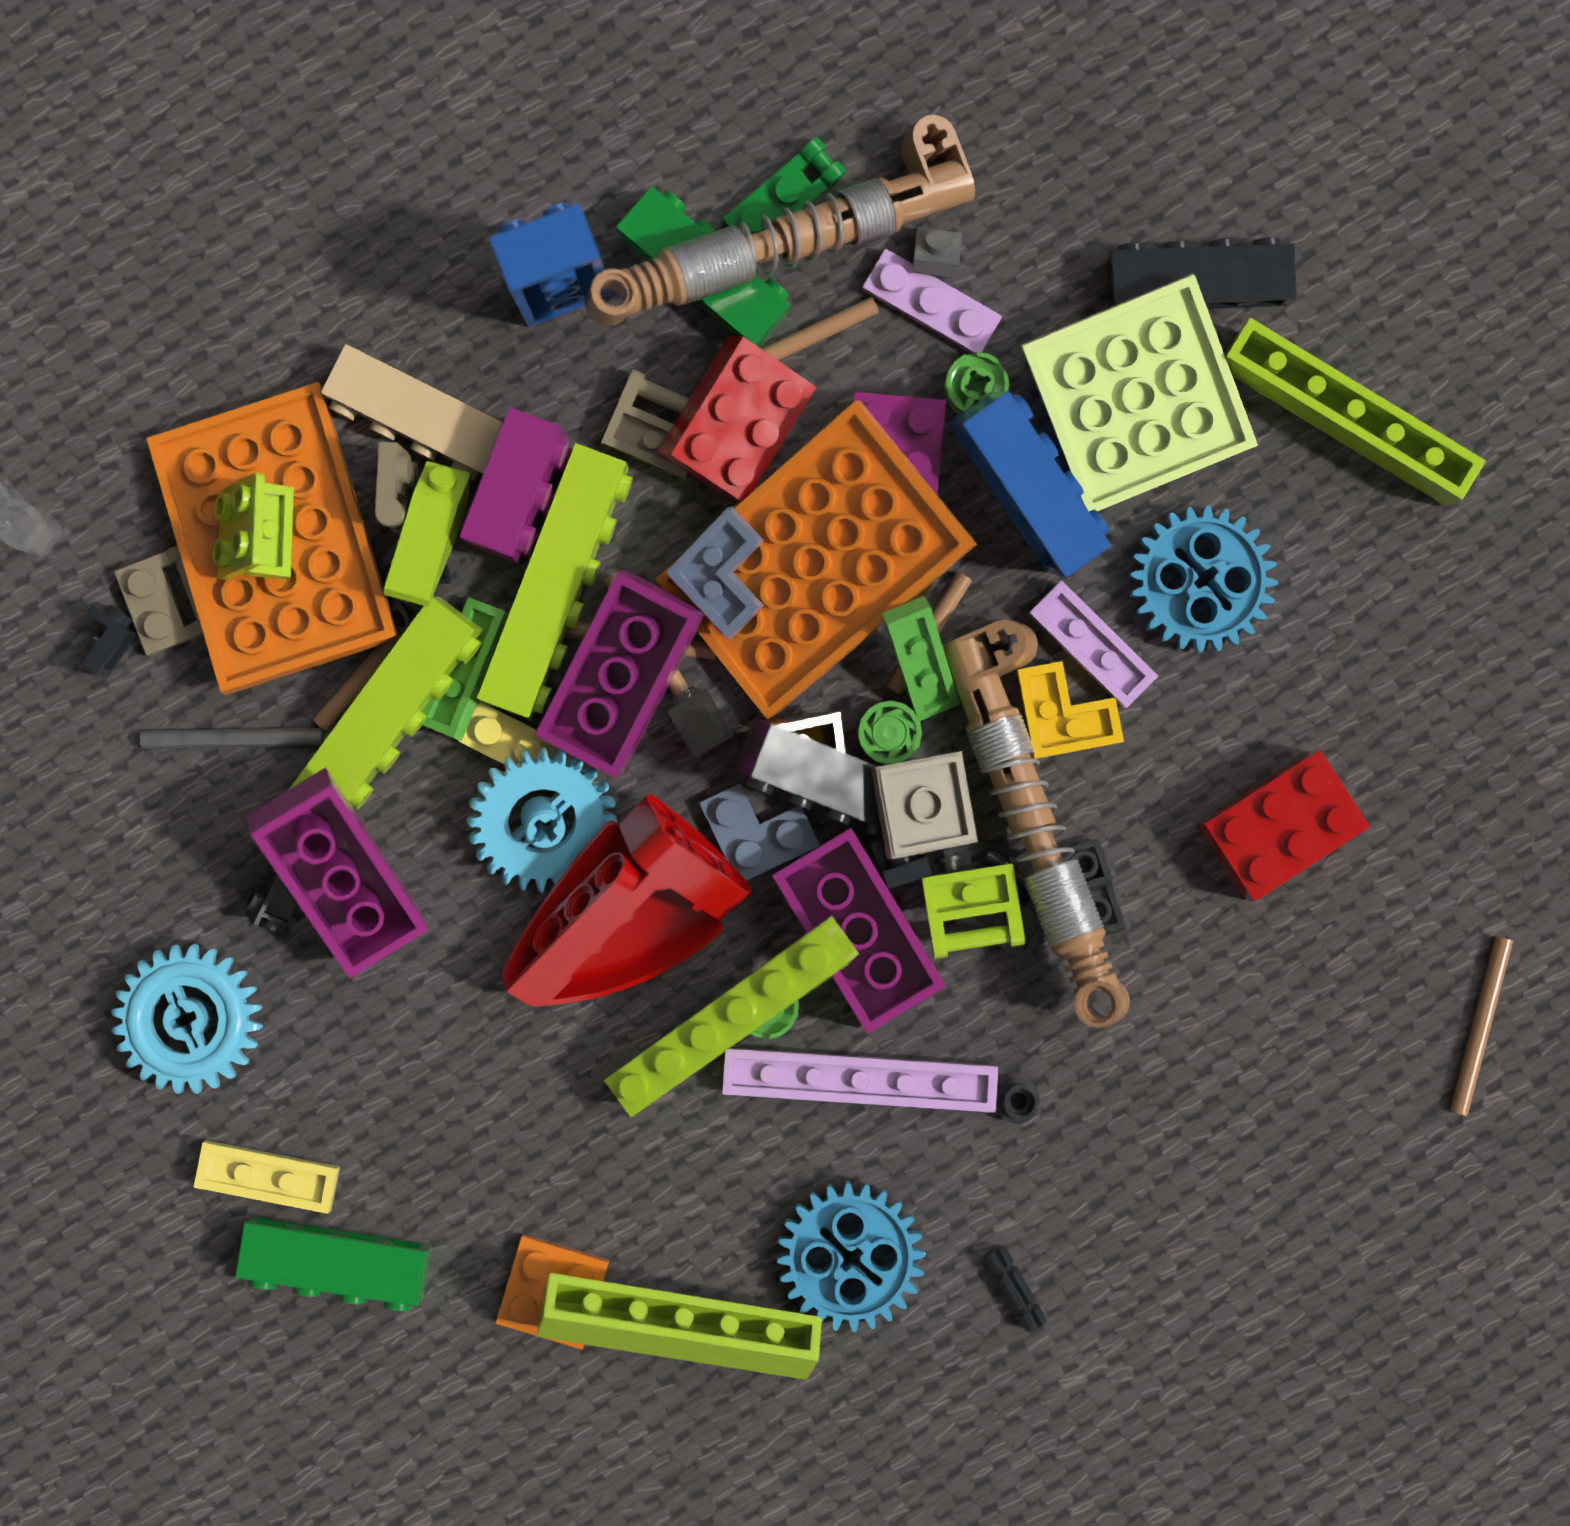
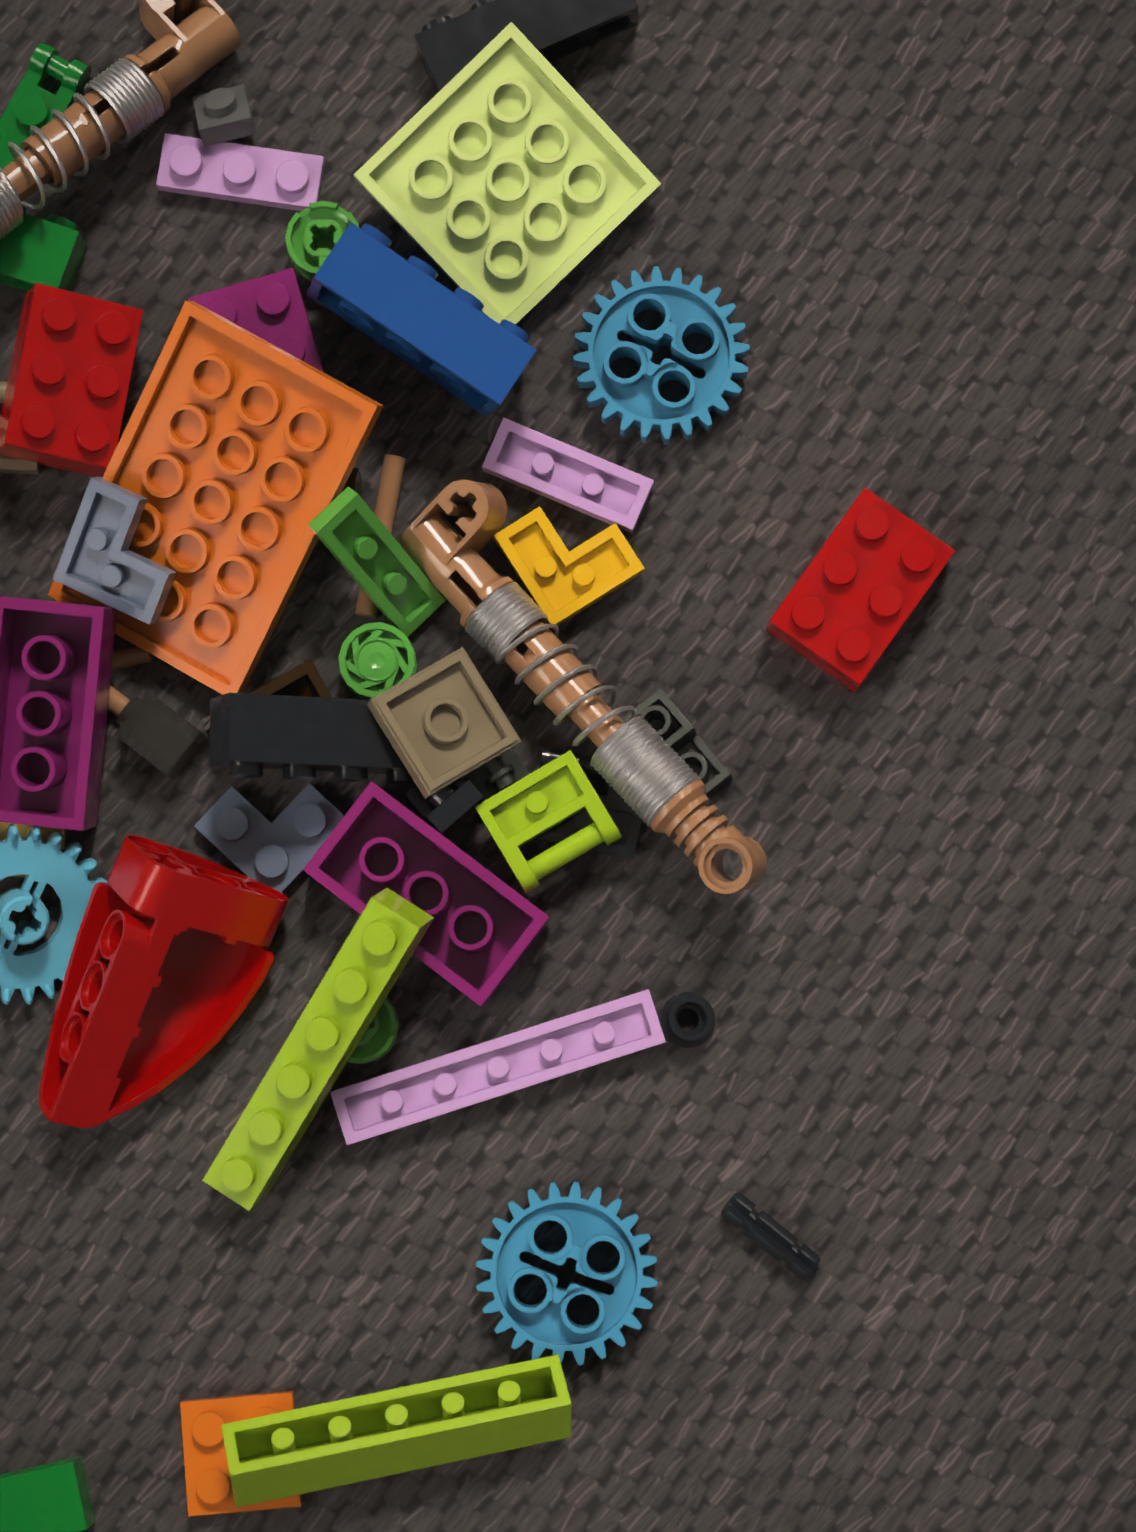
camera: 15 degrees left, 5 degrees down
medium nougat bar [762,297,879,361] -> none
lime brick [1224,318,1486,507] -> none

